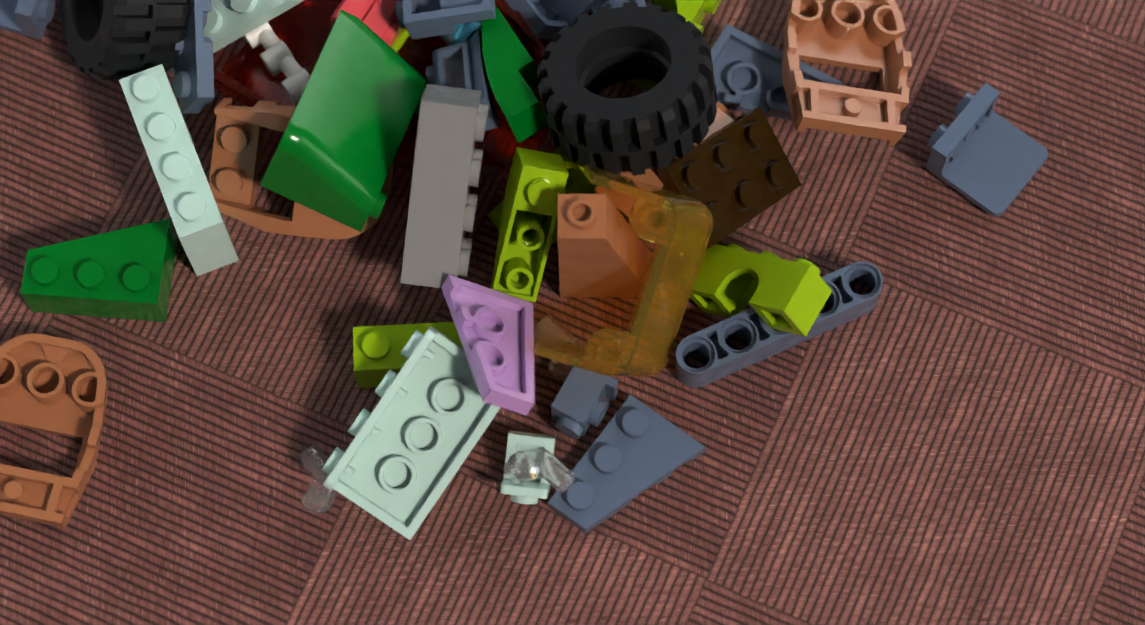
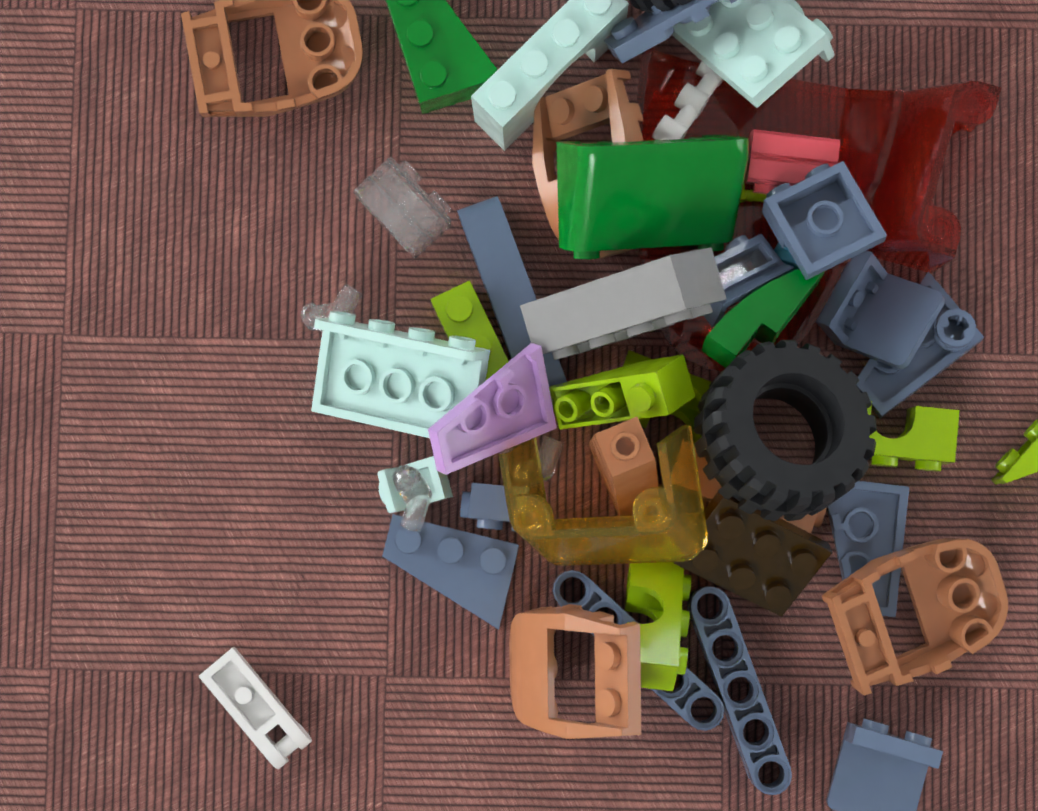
camera: 65 degrees right, 15 degrees up
none -> clear brick [354,157,452,259]
none -> sand blue beam [457,196,567,387]
none -> nougat slope [509,604,641,739]
none -> sand blue beam [687,586,792,795]

